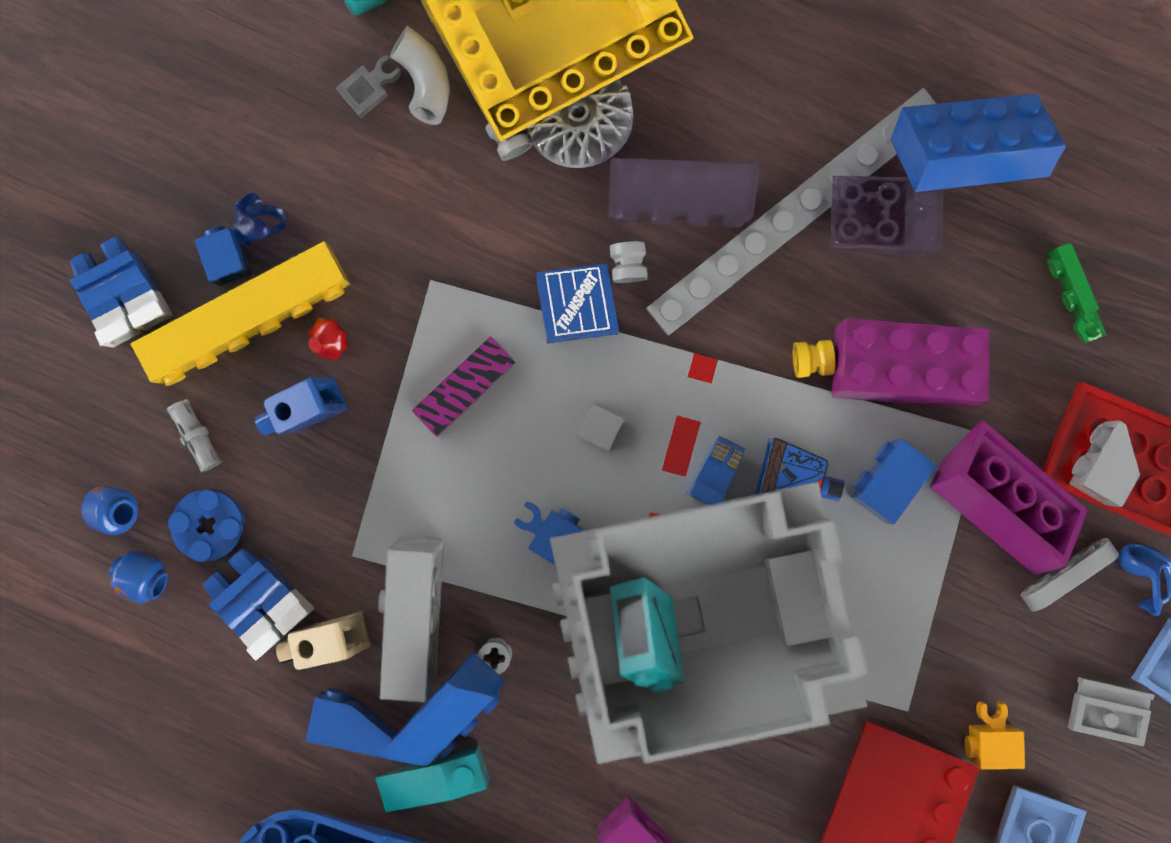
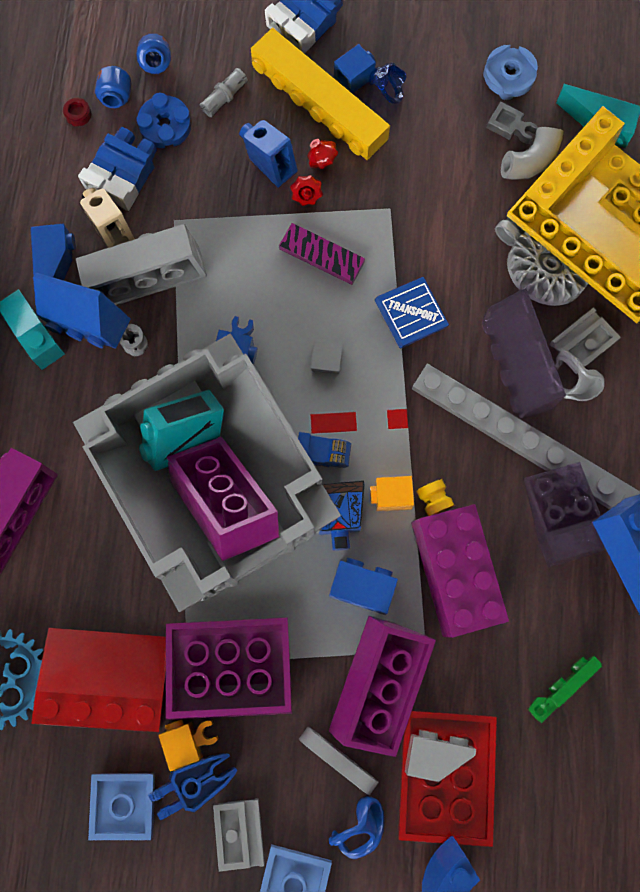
camera: 75 degrees right, 10 degrees down
light grey wheel [610,241,648,283] -> none
none -> dark red tile [63,98,92,126]
none -> blue hinge [148,753,237,820]
none -> magenta slope [166,617,293,720]
none -> magenta brick [167,437,279,561]
none -> red piece [290,175,323,206]
none -> light orange brick [370,476,414,511]
none -> medium blue plate [483,45,538,100]
none -> light grey piece [543,351,605,401]
none -> light grey plate [549,307,621,374]

